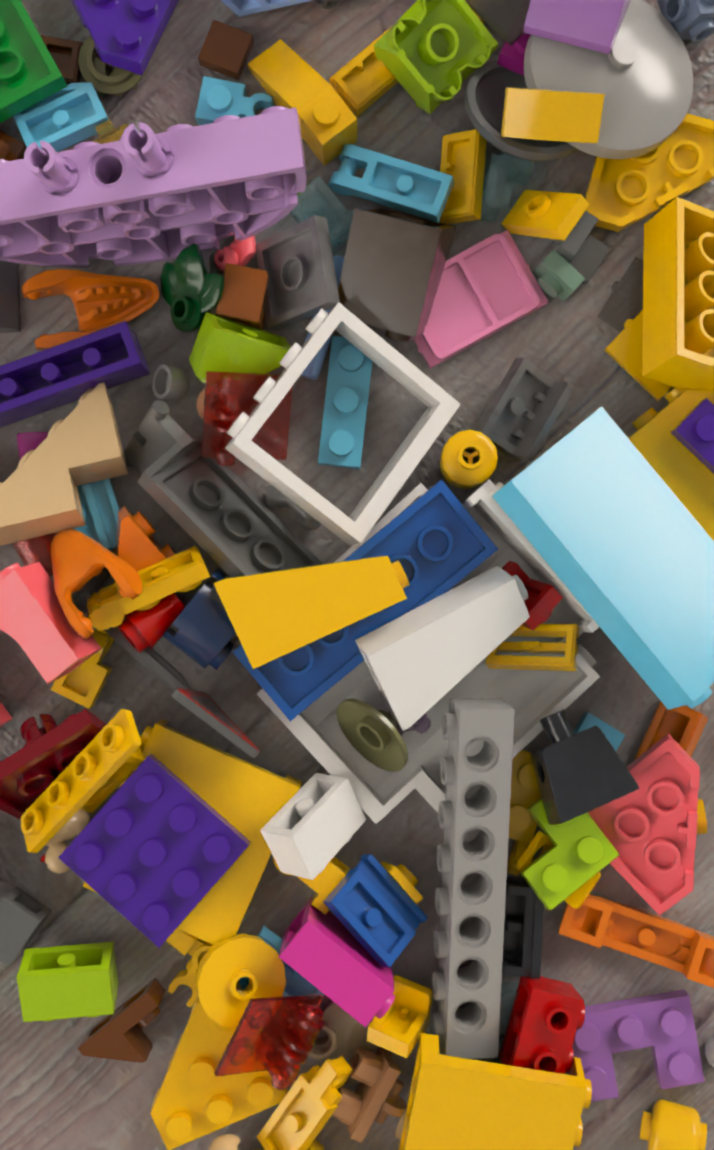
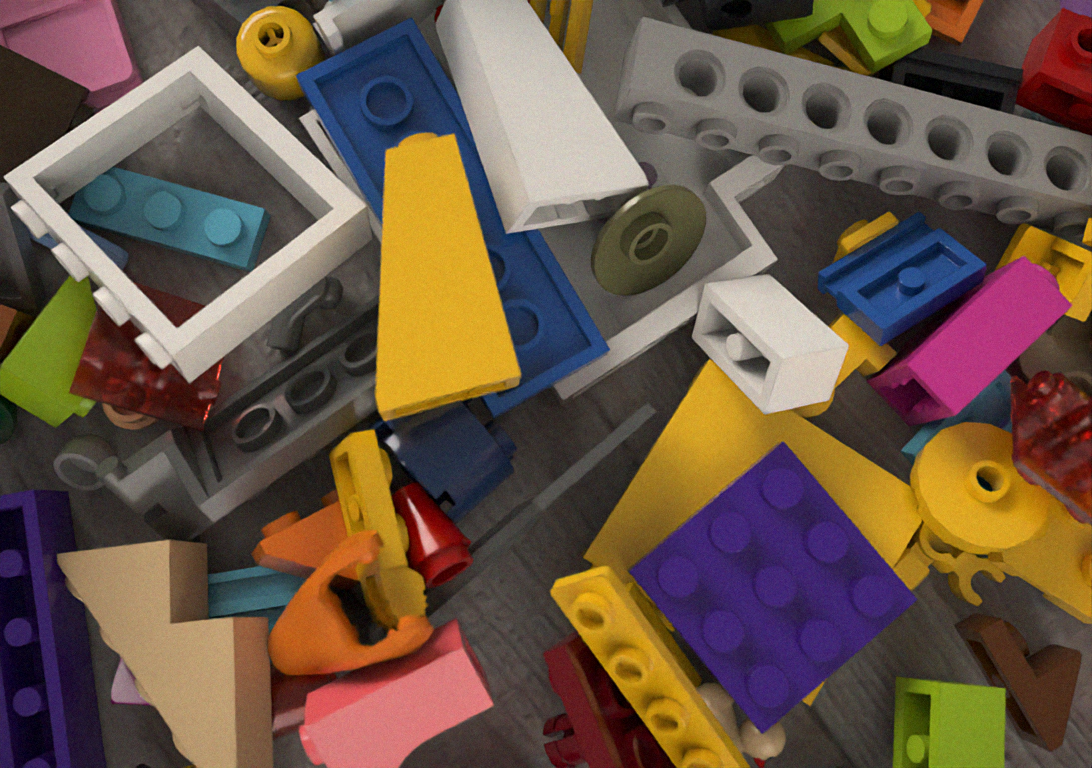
camera: 85 degrees left, 5 degrees down
yellow plate [51,629,114,709] -> none

